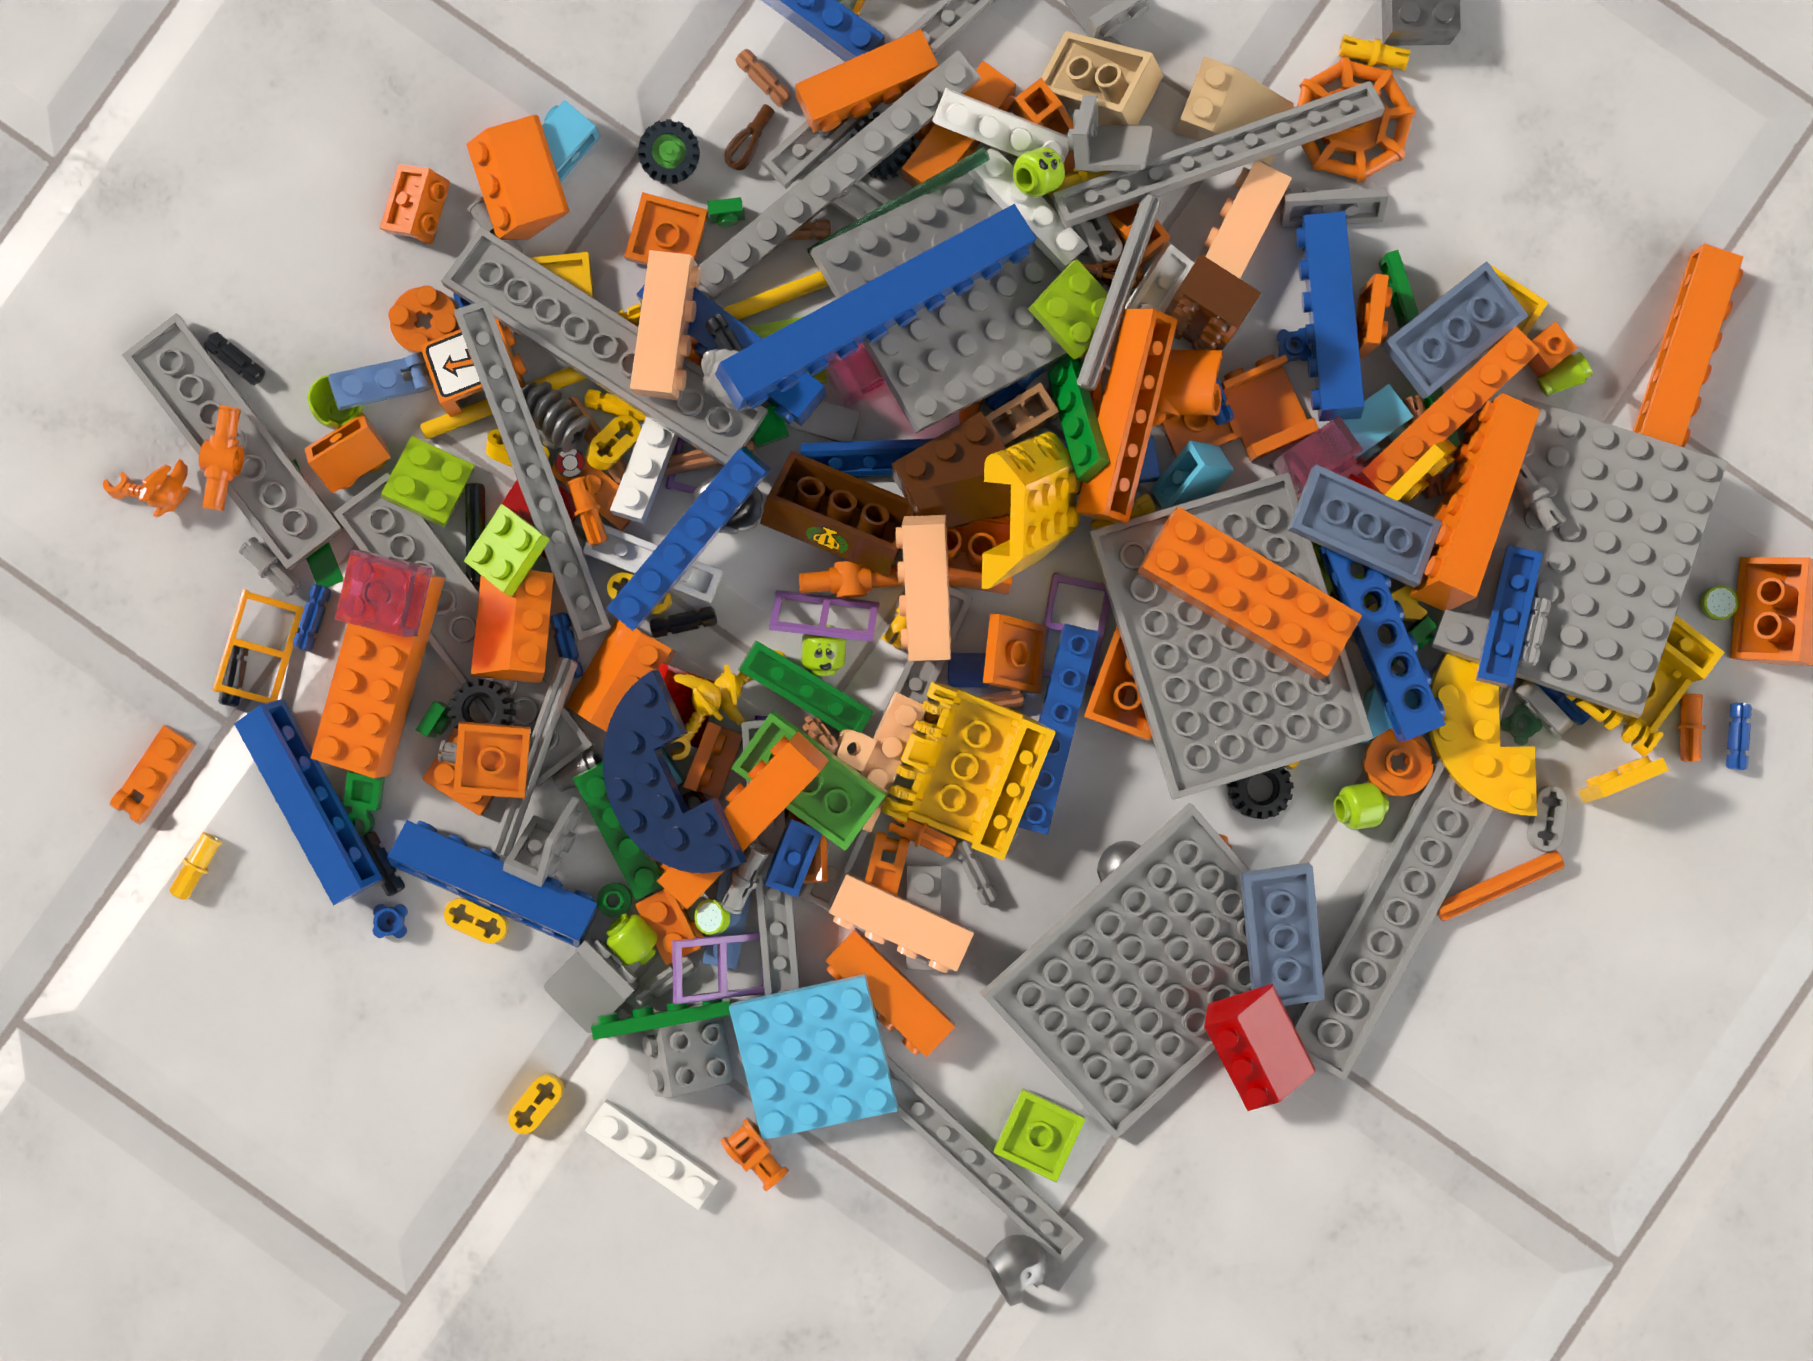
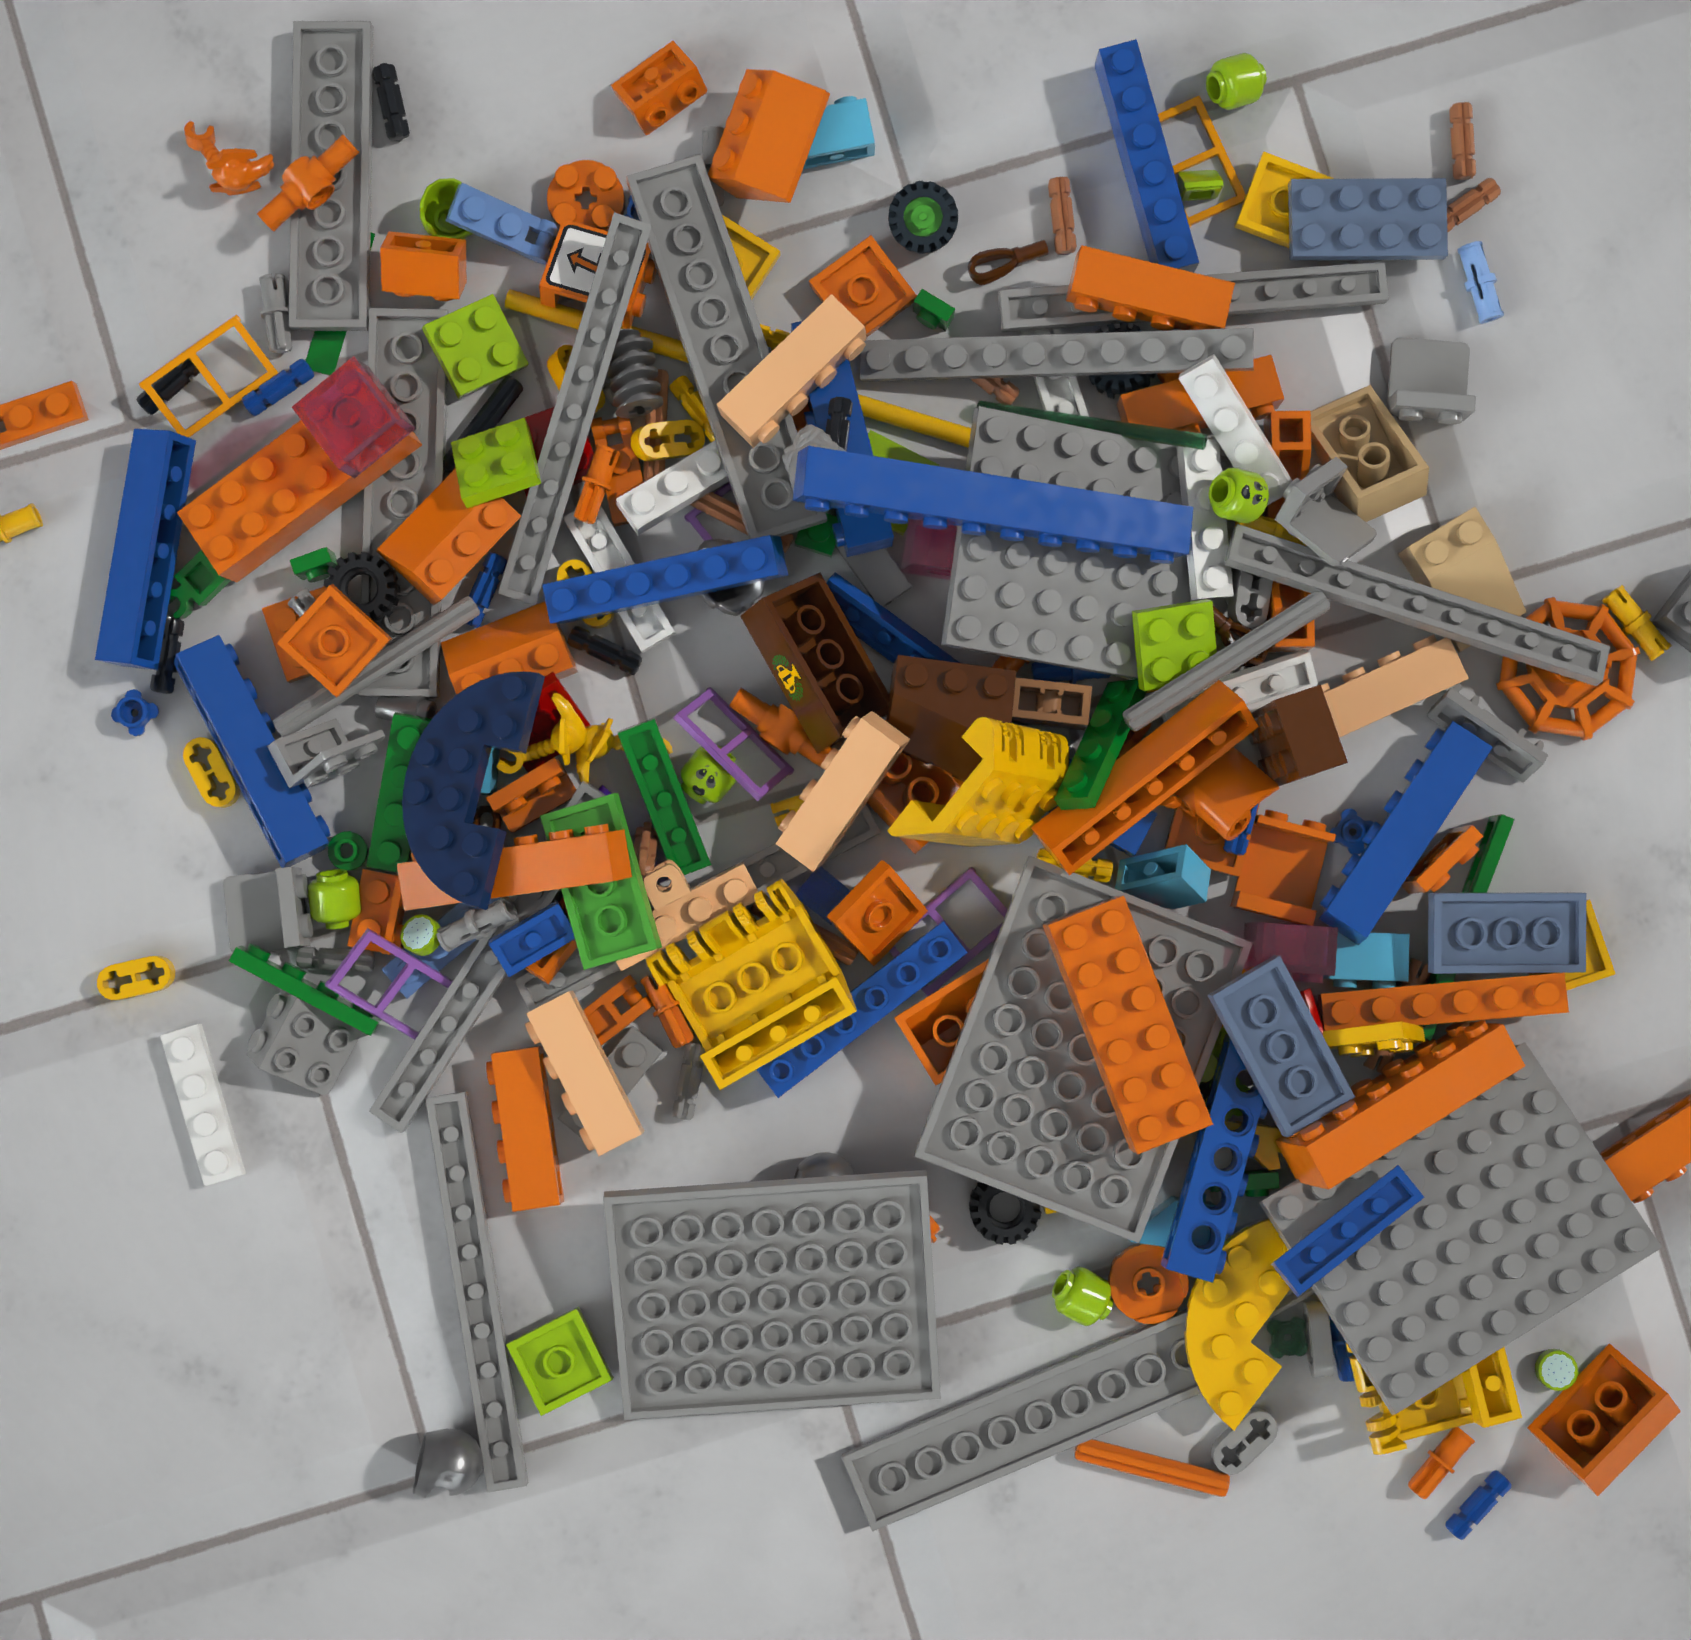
camera: 40 degrees right, 0 degrees up
sticker [555,448,585,478] -> none
orange connector [720,1117,789,1191] -> none
medium azure plate [729,974,898,1140] -> none
slope [1204,984,1315,1111] -> none
sand blue plate [1240,862,1325,1006] -> none
light grey pin [1514,464,1567,533] -> none
light grey axle [1519,597,1551,666] -> none
orange brick [1527,322,1577,378] -> none
lime cone [1537,352,1593,397] -> none
yellow plate [1578,756,1669,803] -> none

